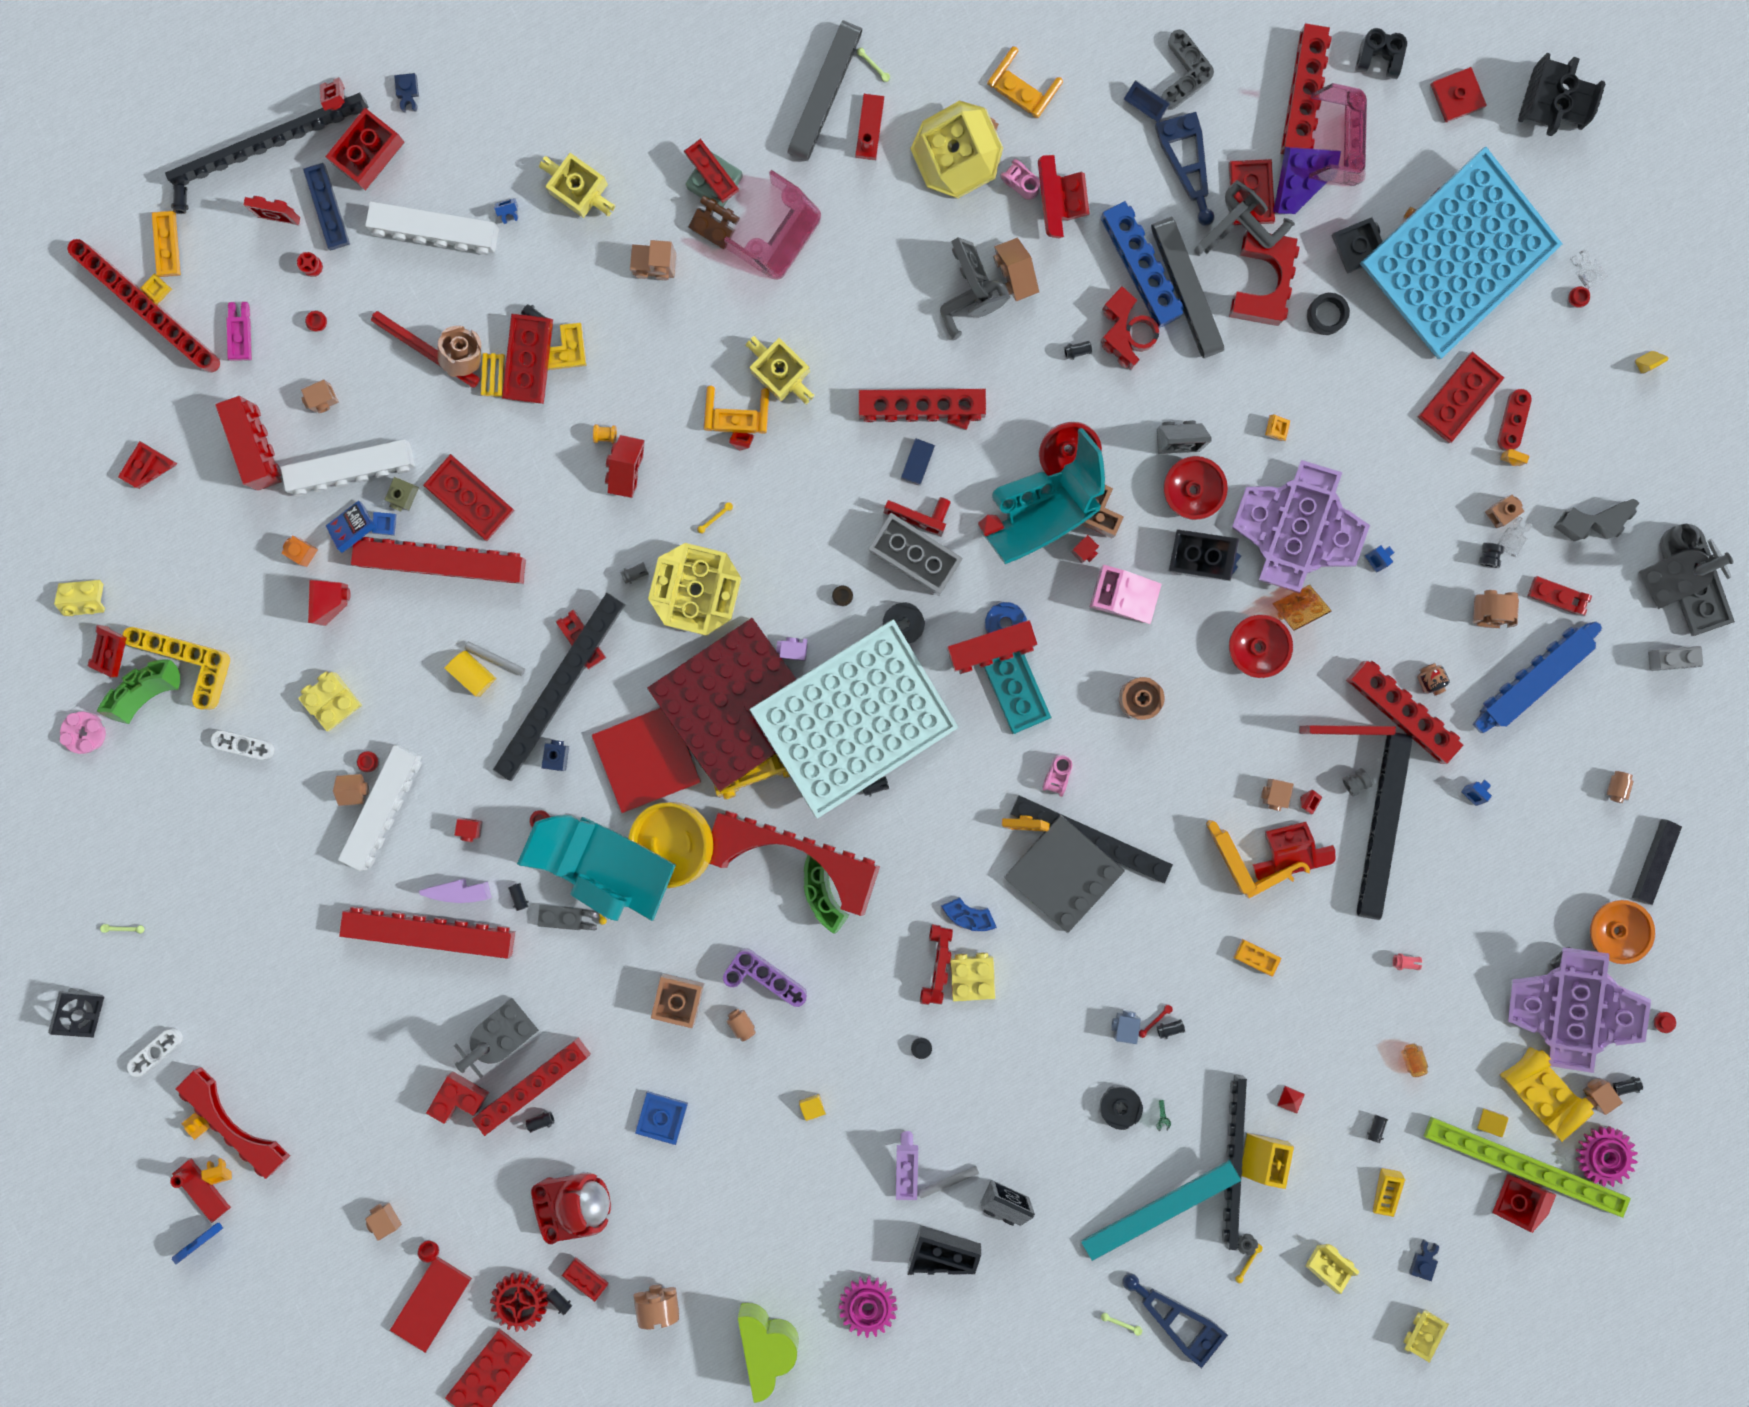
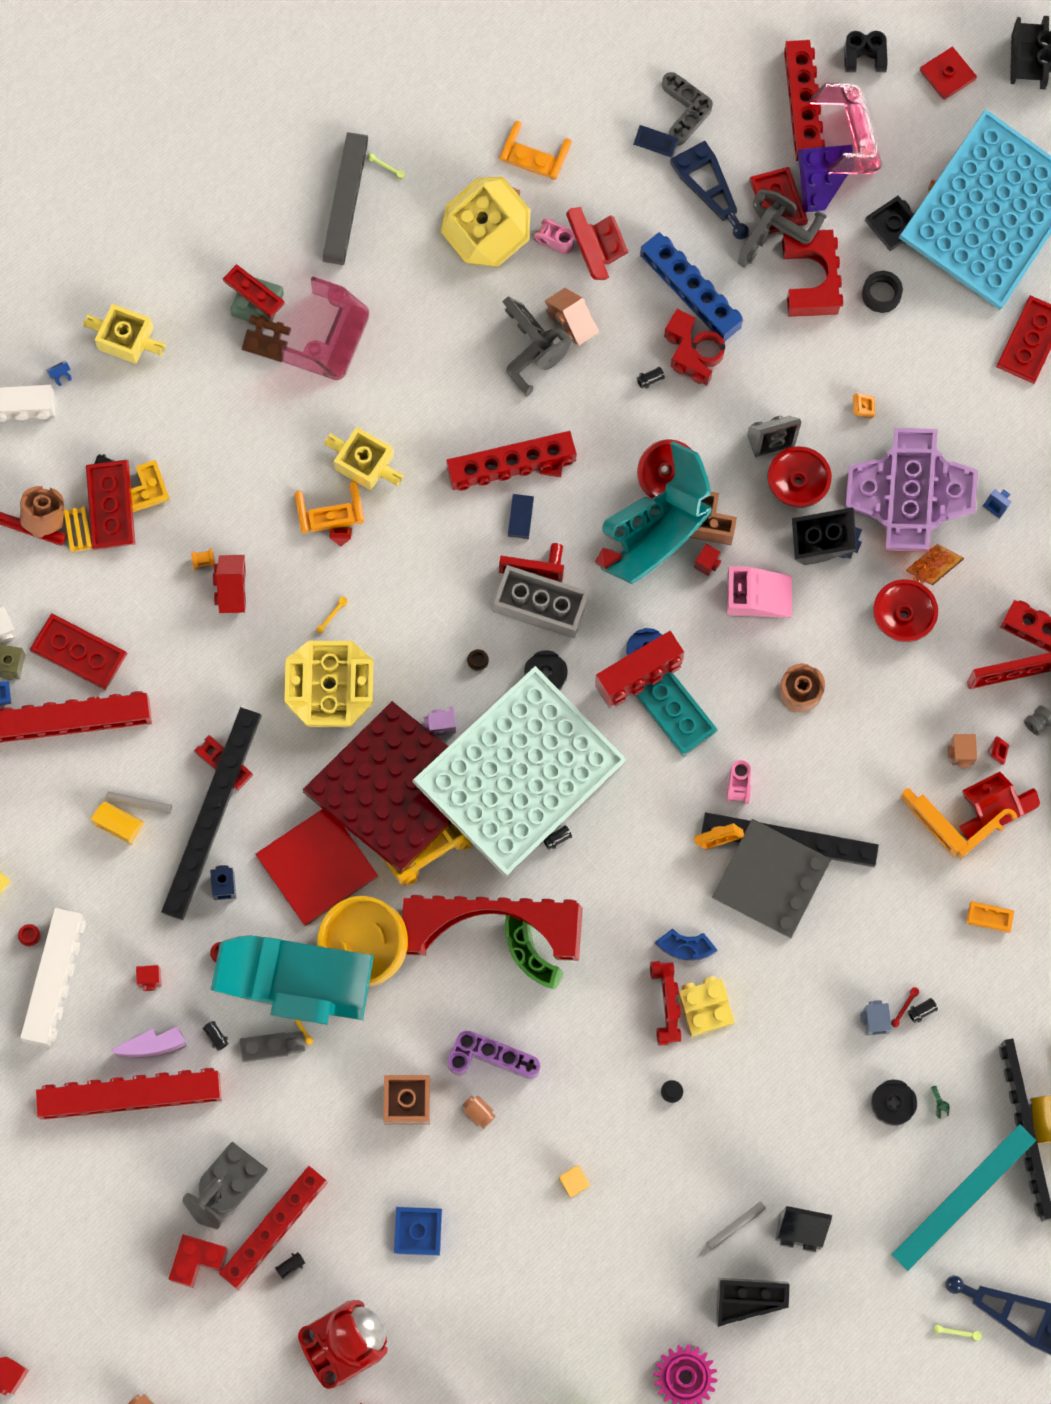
camera: 15 degrees left, 15 degrees down
nougat brick [333,774,369,806] -> none
dark grey pin [620,562,649,584] -> none
nougat brick [630,240,676,281] -> none
red piece [855,93,885,161] -> none
lavender piece [896,1131,918,1200] -> none
dark grey beam [1151,217,1224,359] -> none

